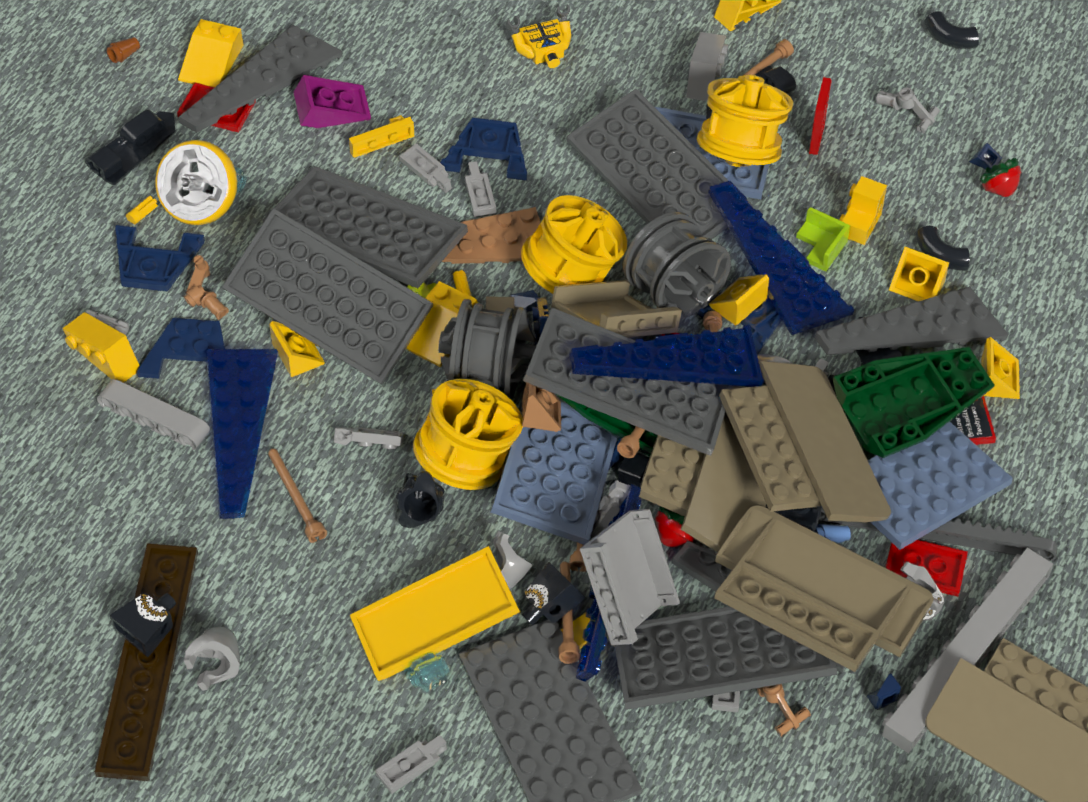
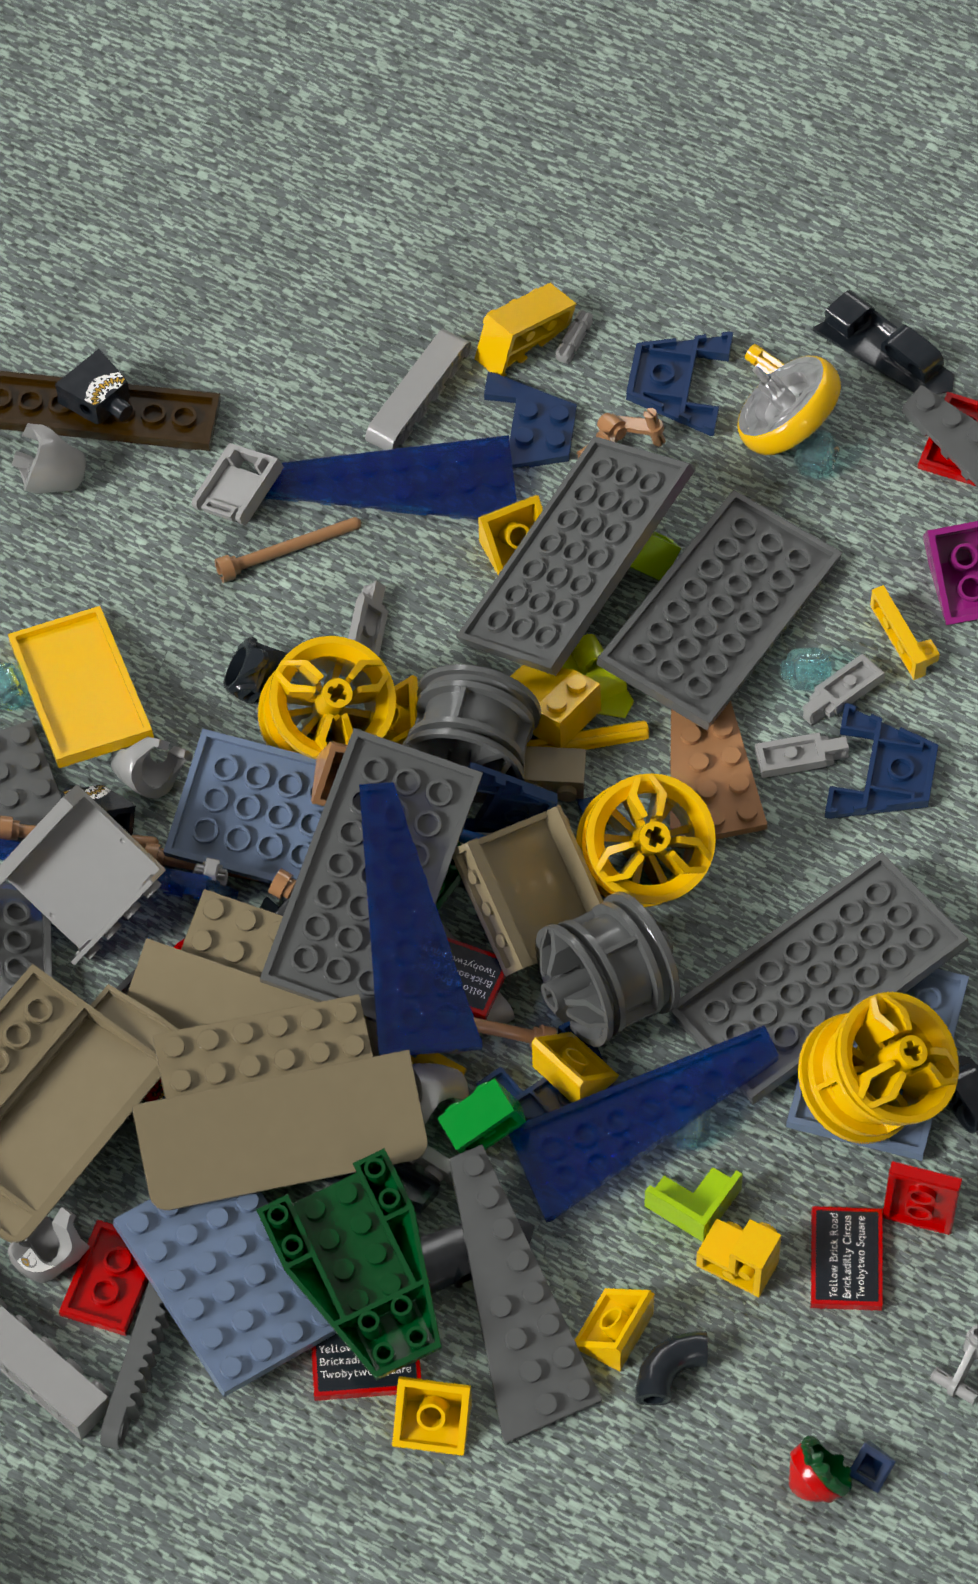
camera: 95 degrees right, 5 degrees up
none -> light grey container [192,443,284,525]
none -> green slope [437,1078,526,1154]
none -> clear light blue head [781,648,831,690]
none -> black tile [810,1206,883,1311]

